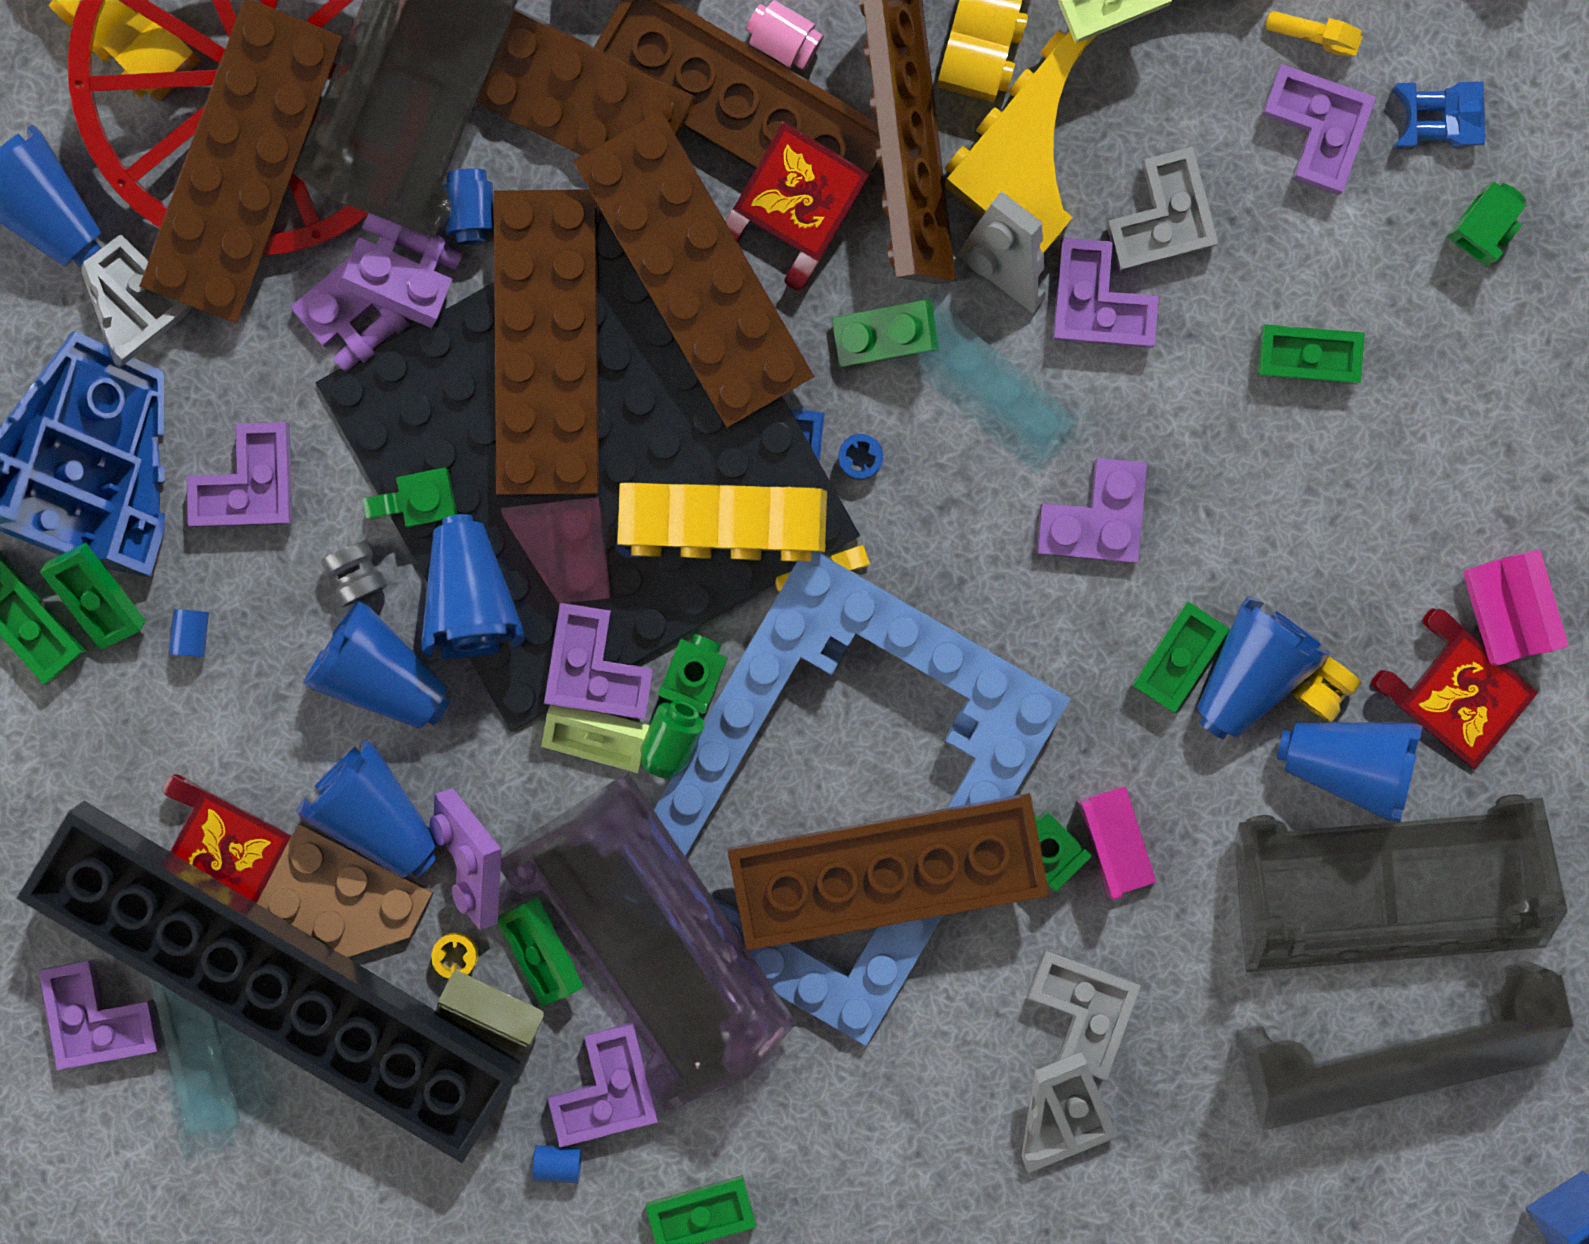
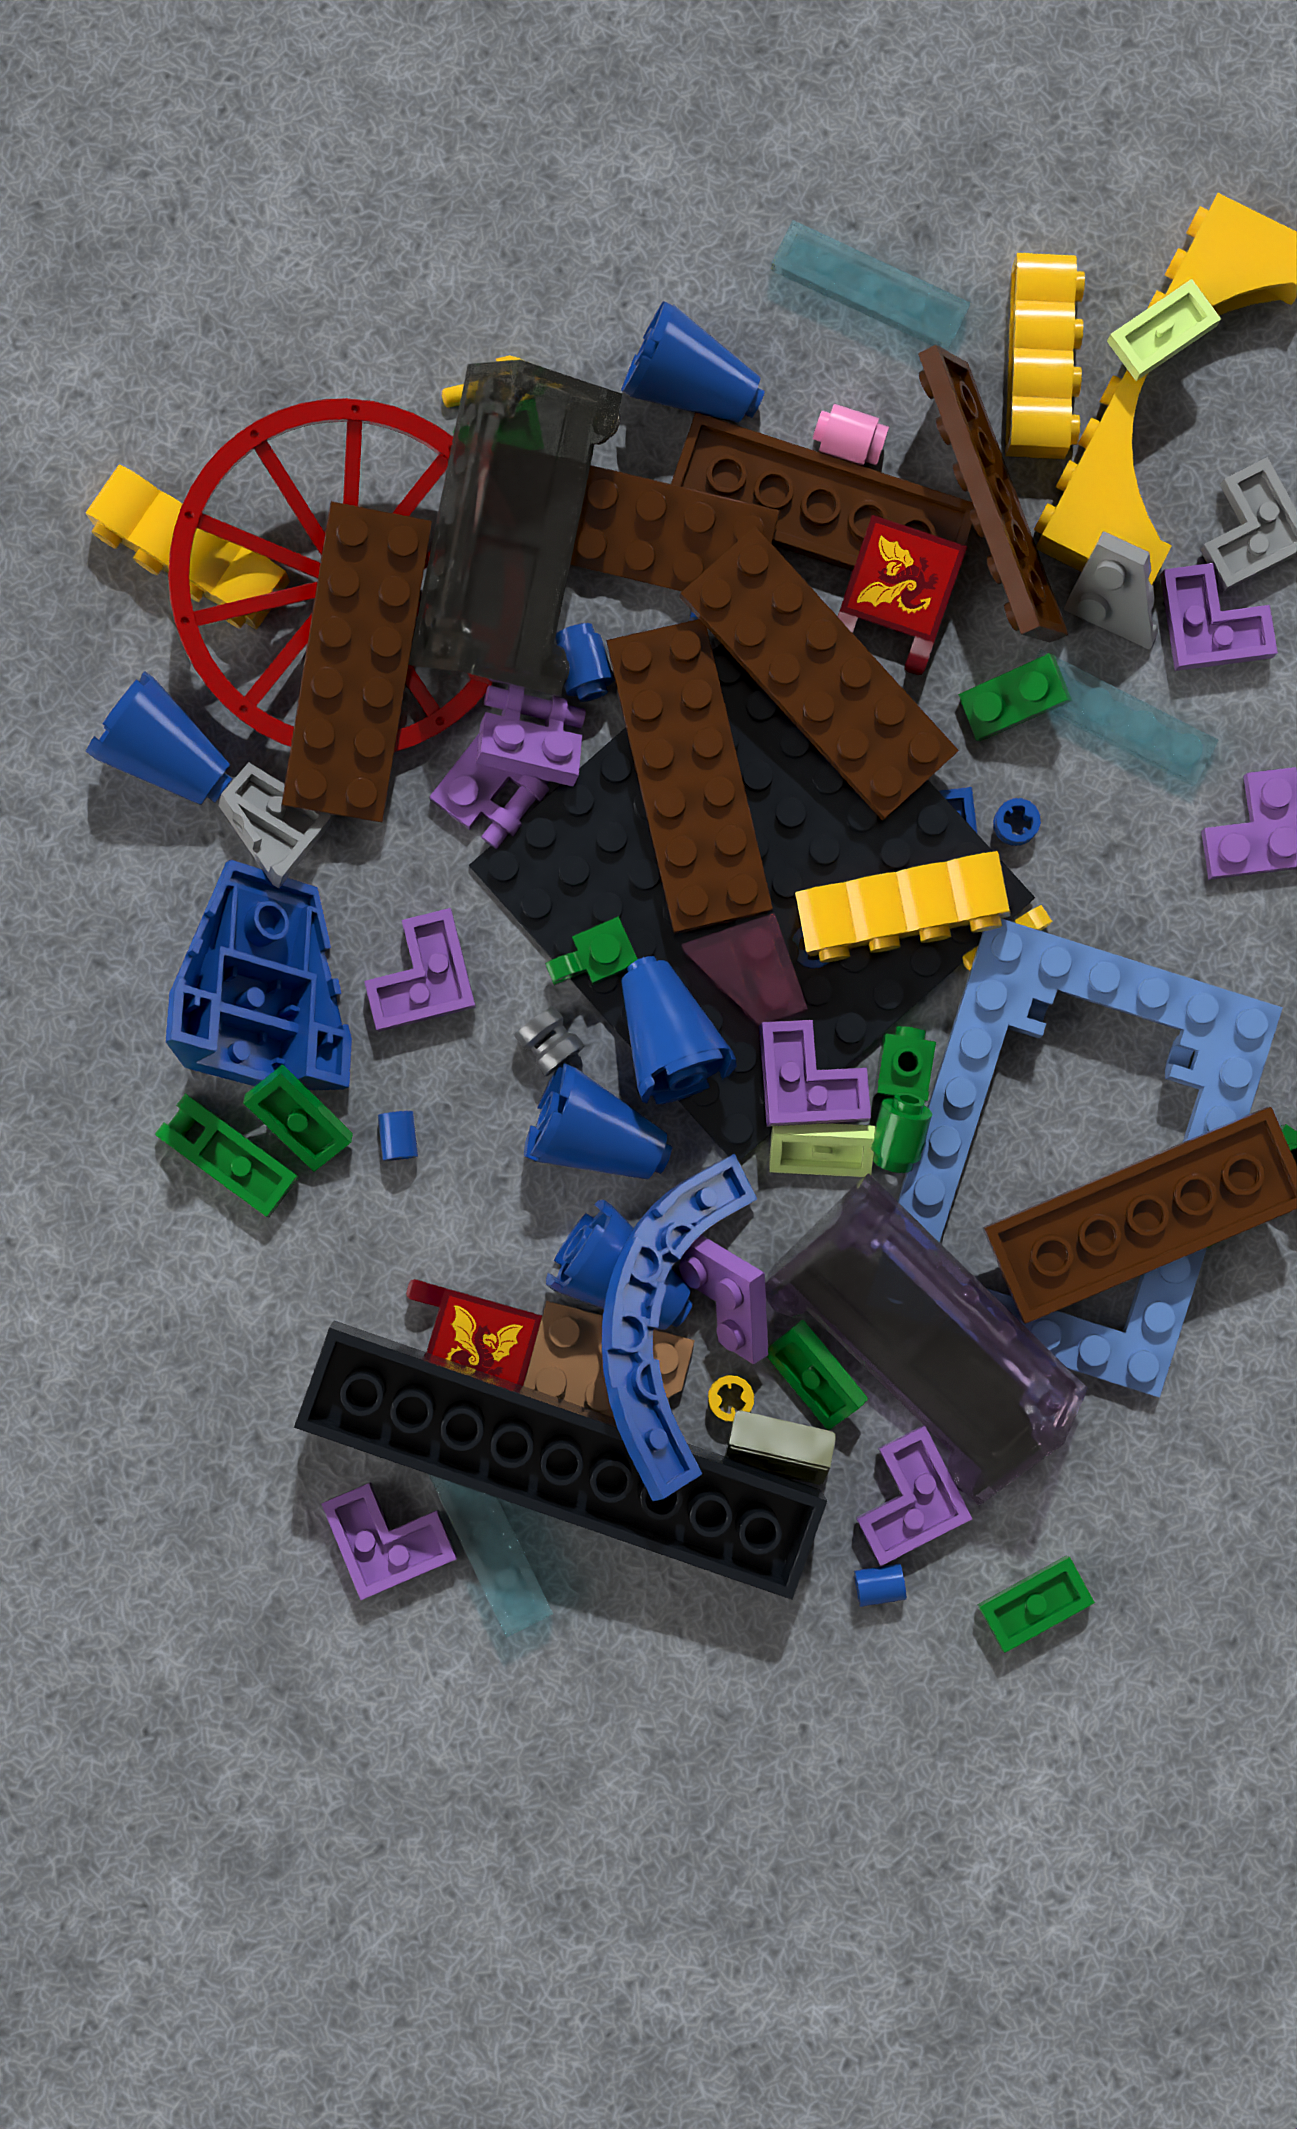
camera: 25 degrees left, 5 degrees down
none -> blue plate [602,1154,757,1501]

